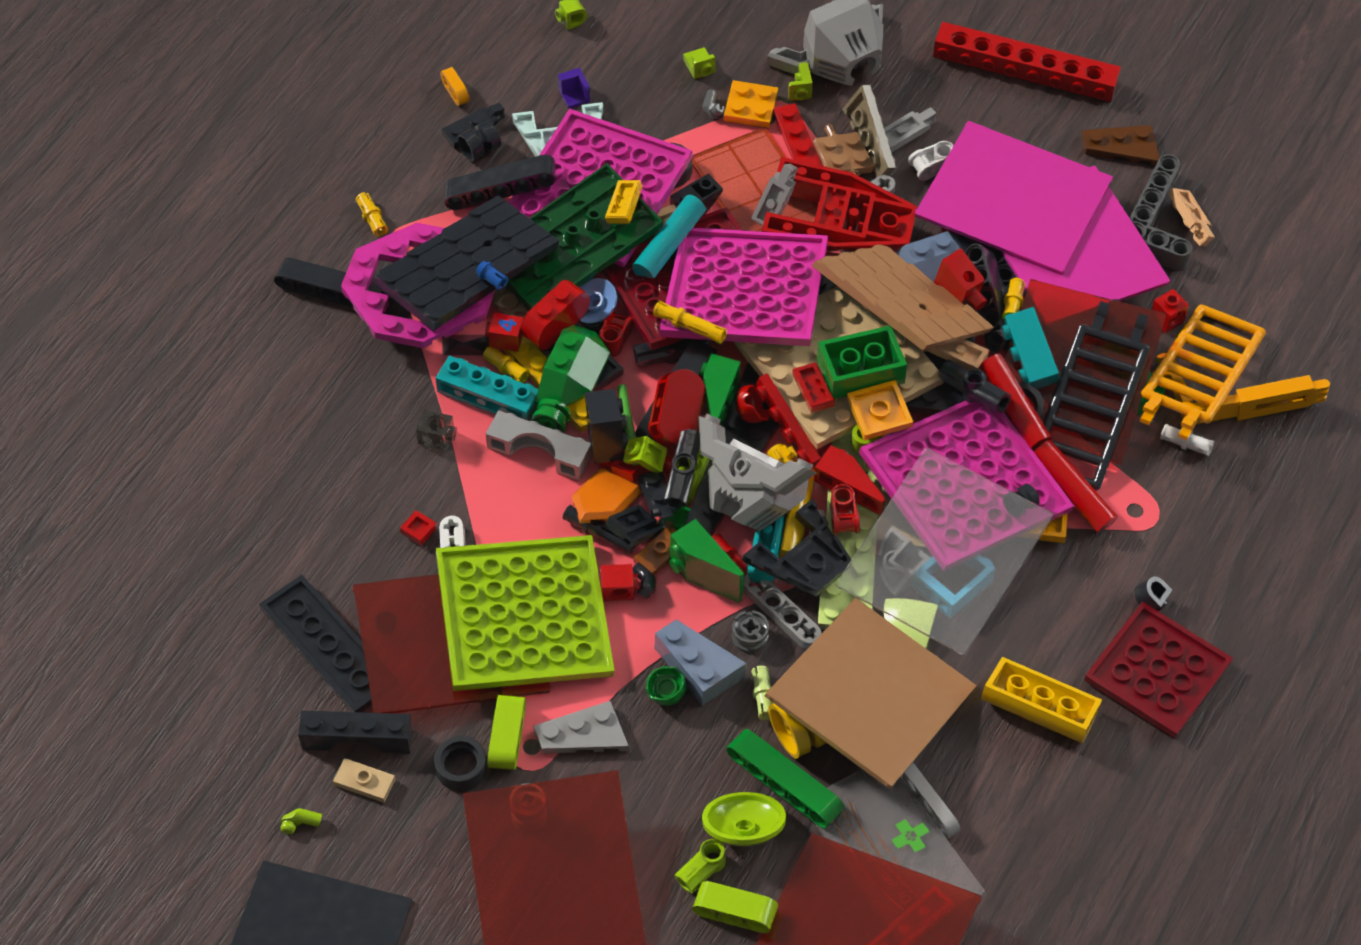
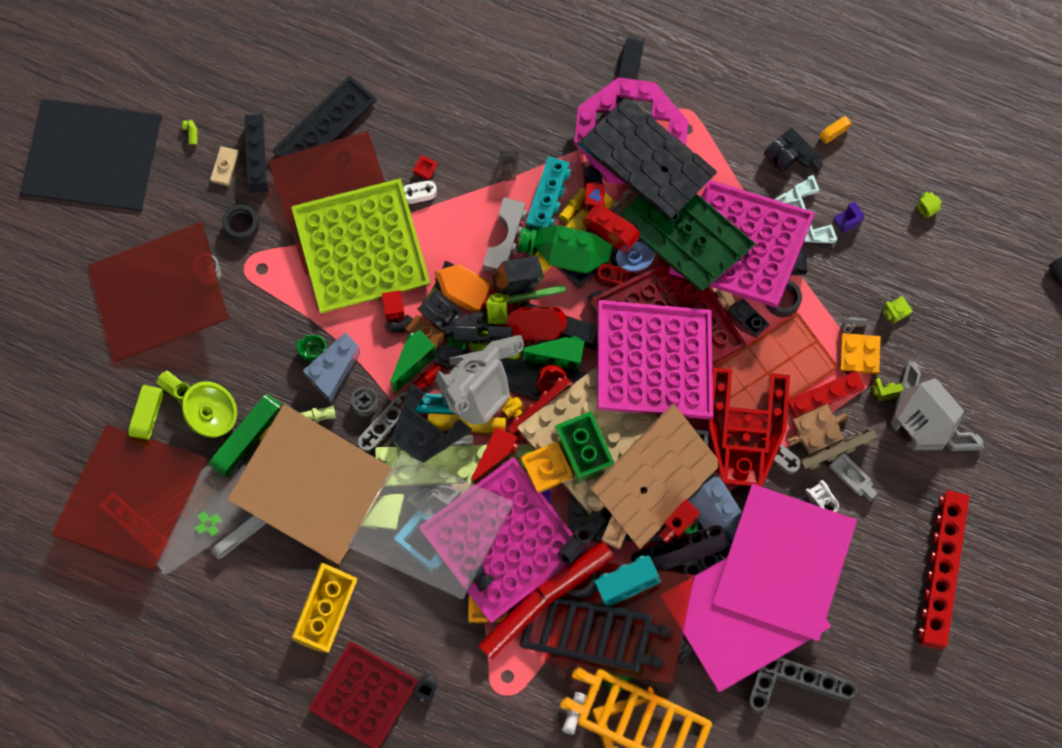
camera: 80 degrees right, 15 degrees up
yellow pin [356,192,388,237] -> none
black beam [444,155,556,210] -> none
blue pin [476,261,508,290] -> none
lime beam [488,695,526,770] -> none
light grey wing [533,701,629,754] -> none
yellow plate [605,180,643,224] -> none
teal brick [632,195,706,278] -> none
yellow pin [653,301,727,344] -> none
light grey hinge [751,164,798,226] -> none
red plate [792,362,835,413] -> none
red piece [830,484,860,536] -> none
yellow pin [1002,278,1025,321] -> none
reddish brown wing [1081,125,1160,166] -> none
red brick [1150,289,1189,334] -> none
light nougat hinge [1167,188,1215,247] -> none

